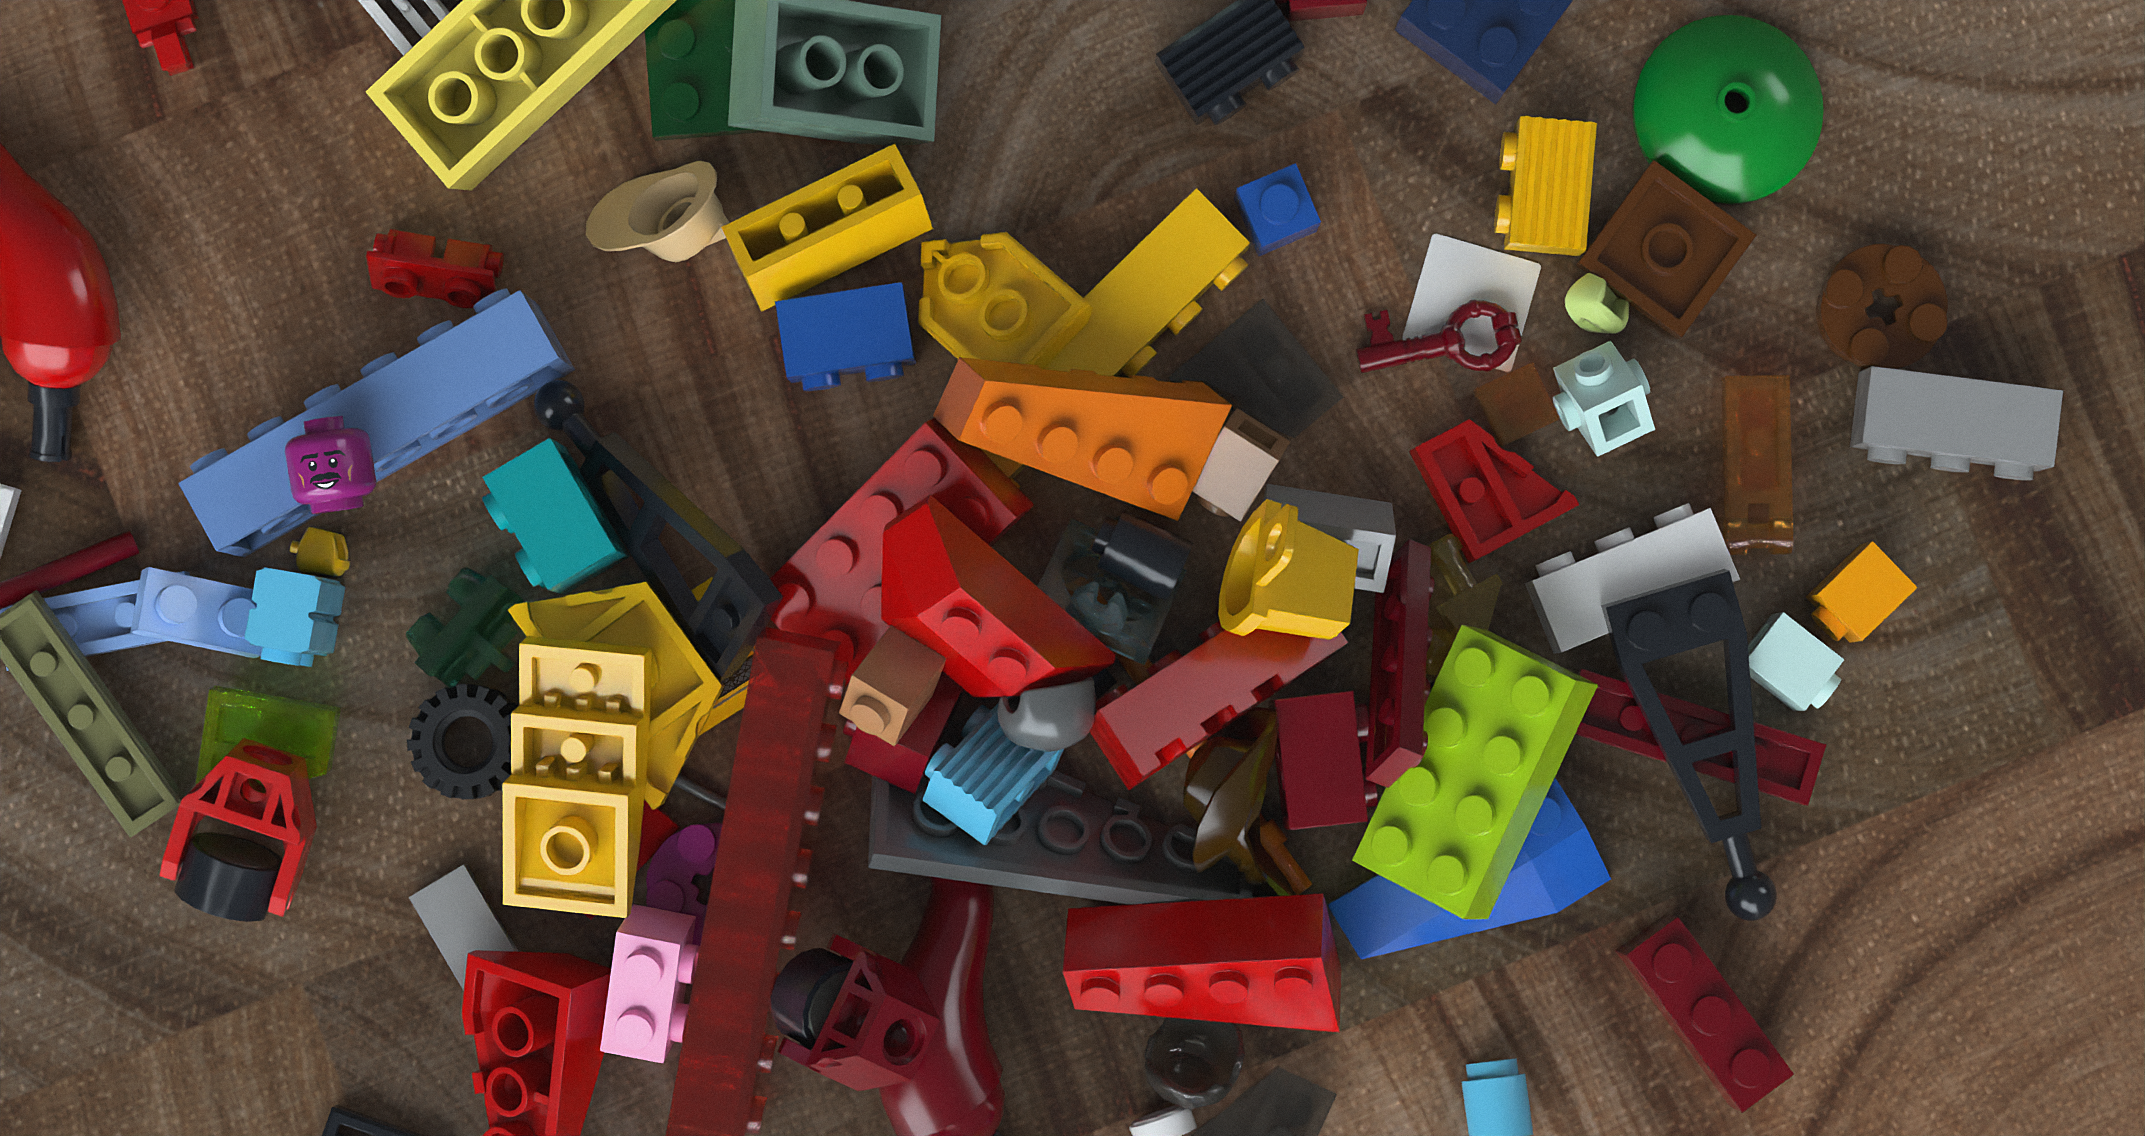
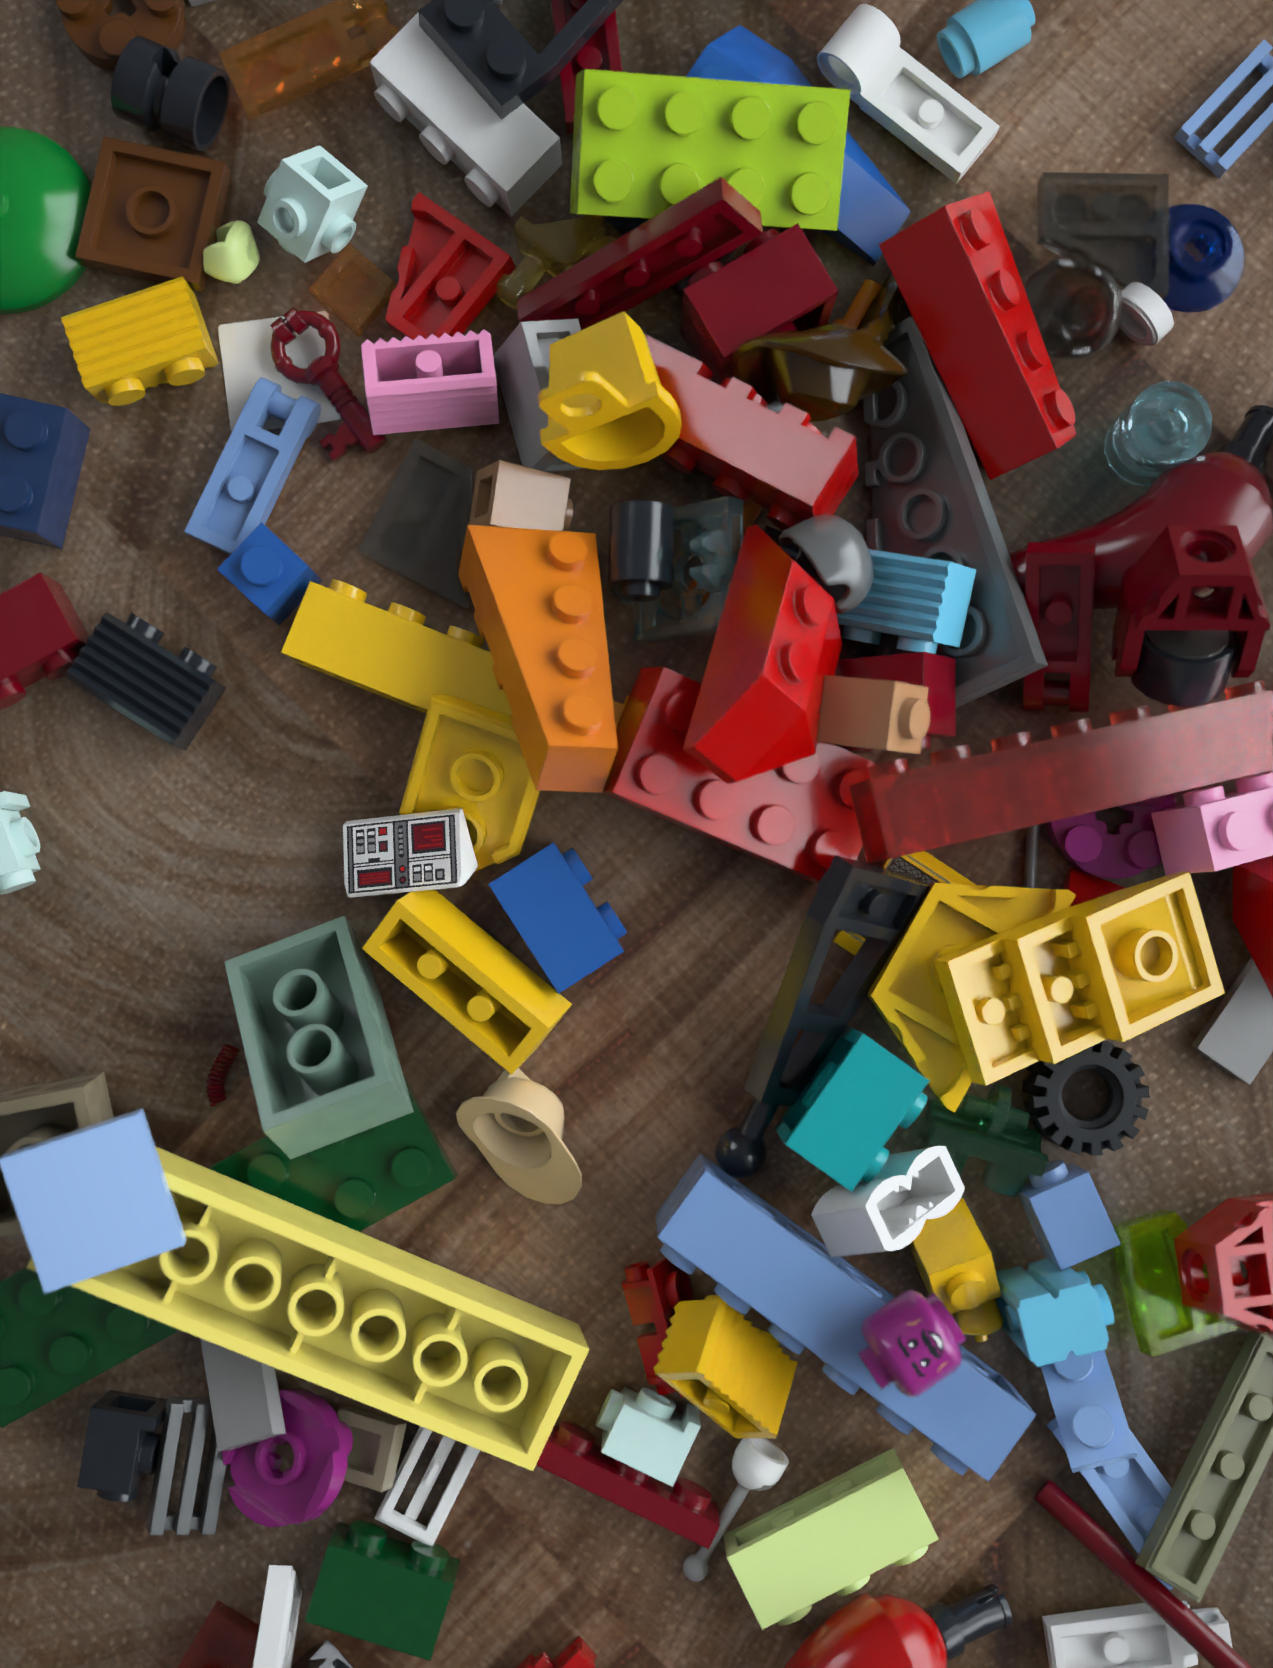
camera: 120 degrees left, 0 degrees up
none -> black wheel [111,36,230,151]
none -> medium blue plate [184,377,321,555]
none -> slope [343,808,478,898]
none -> bright pink brick [361,329,499,435]
none -> dark red plate [536,1421,720,1549]
none -> light aqua brick [596,1387,701,1487]
none -> yellow brick [653,1295,798,1439]
none -> white hinge [683,1438,789,1582]
none -> yellowish green brick [723,1448,939,1630]
none -> white brick [811,1146,965,1257]
none -> white plate [817,4,1000,184]
none -> yellow brick [910,1198,1001,1314]
none -> medium blue brick [1015,1160,1120,1271]
none -> dark red plate [1023,542,1096,713]
none -> clear light blue wheel [1105,381,1213,486]

